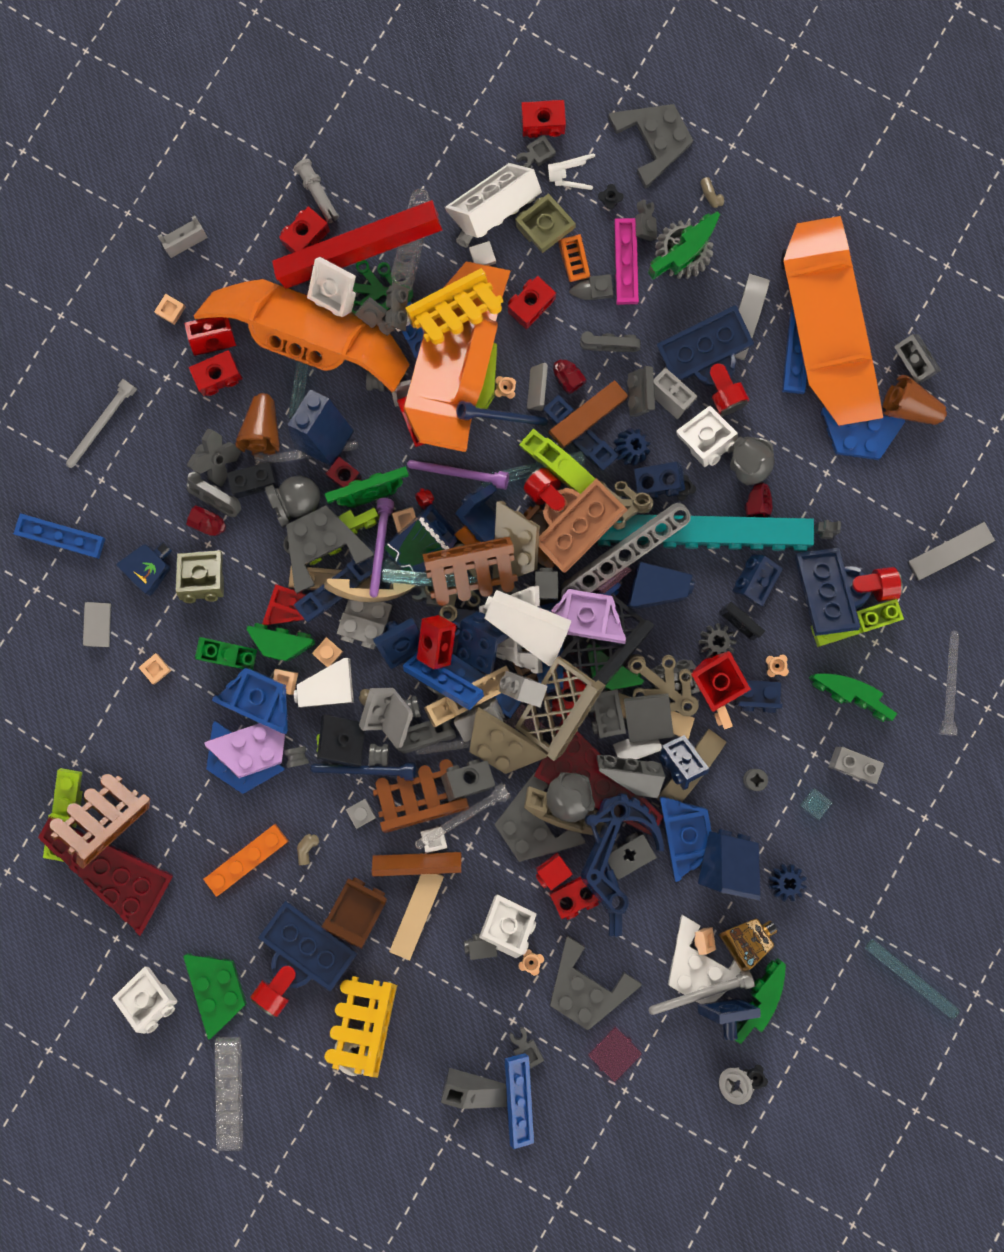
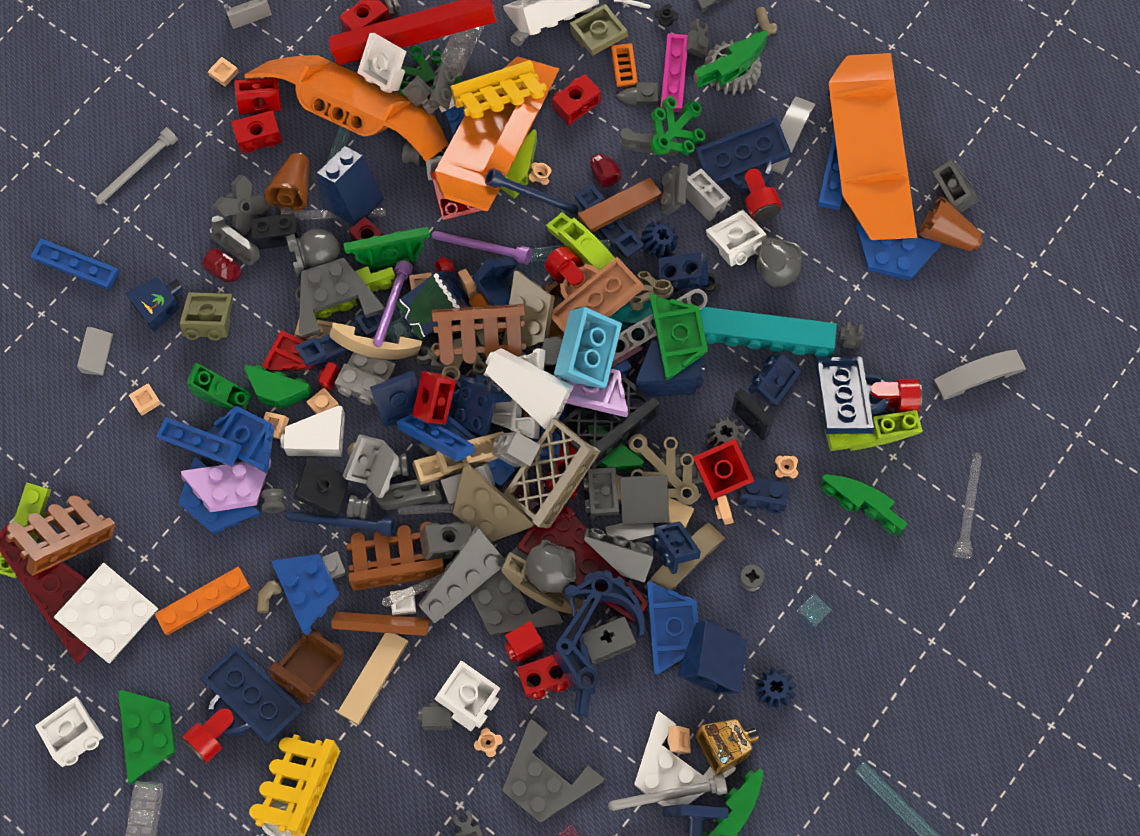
camera: 10 degrees right, 15 degrees down
clear light blue axle [382,569,479,590] -> none
white tile [469,241,496,266] -> none
light grey slope [527,363,548,411] -> none
dark red rock [745,482,773,518] -> none
light grey brick [828,747,884,784] -> none
none -> white plate [54,563,158,664]
none -> blue plate [156,417,242,467]
none -> blue wing [272,554,339,635]
none -> red plate [318,362,340,392]
none -> wing [419,526,505,624]
none -> light nougat plate [458,269,477,300]
none -> medium azure slope [554,307,622,389]
none -> green wing [649,294,708,380]
none -> green plant [650,96,705,155]

